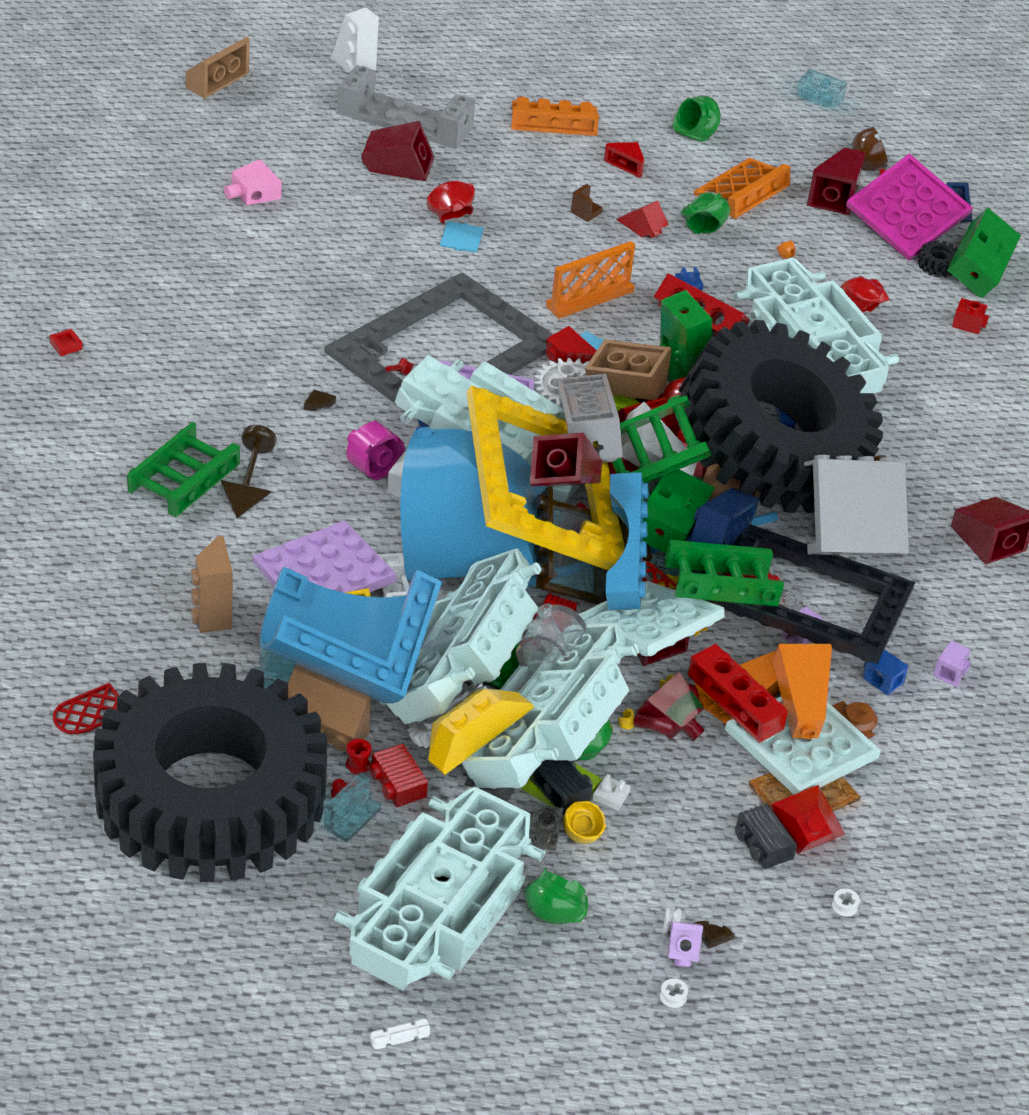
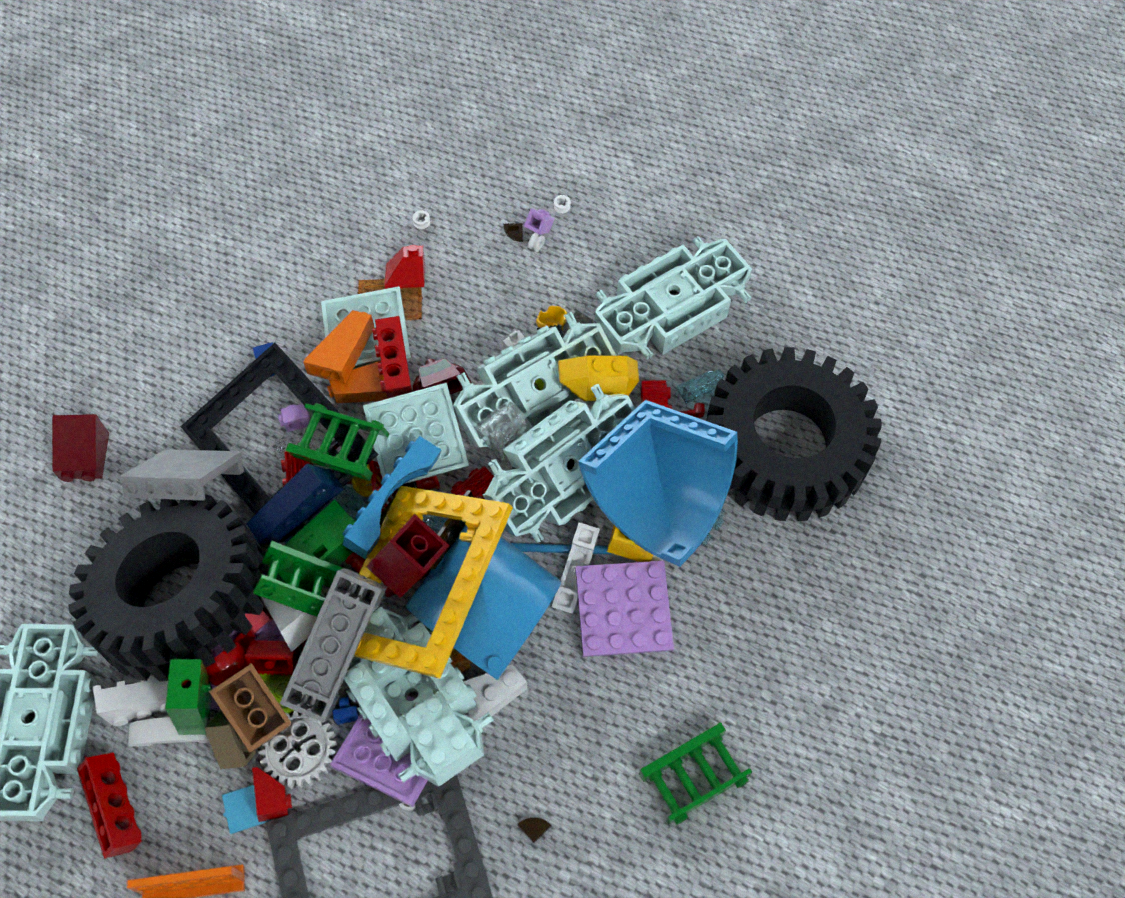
camera: 150 degrees left, 20 degrees up
red window [53,682,119,735] -> none
medium nougat slope [191,535,233,633] -> none
dark brown piece [221,425,277,518] -> none
dark pink brick [346,420,405,480] -> none
white axle [370,1019,430,1050] -> none
red hand [385,357,414,375] -> none
green helmet [524,867,588,925] -> none
blue tile [675,267,704,291] -> none
black brick [735,803,797,869] -> none
dark orange piece [832,701,878,739] -> none
lavender brick [933,641,971,687] -> none

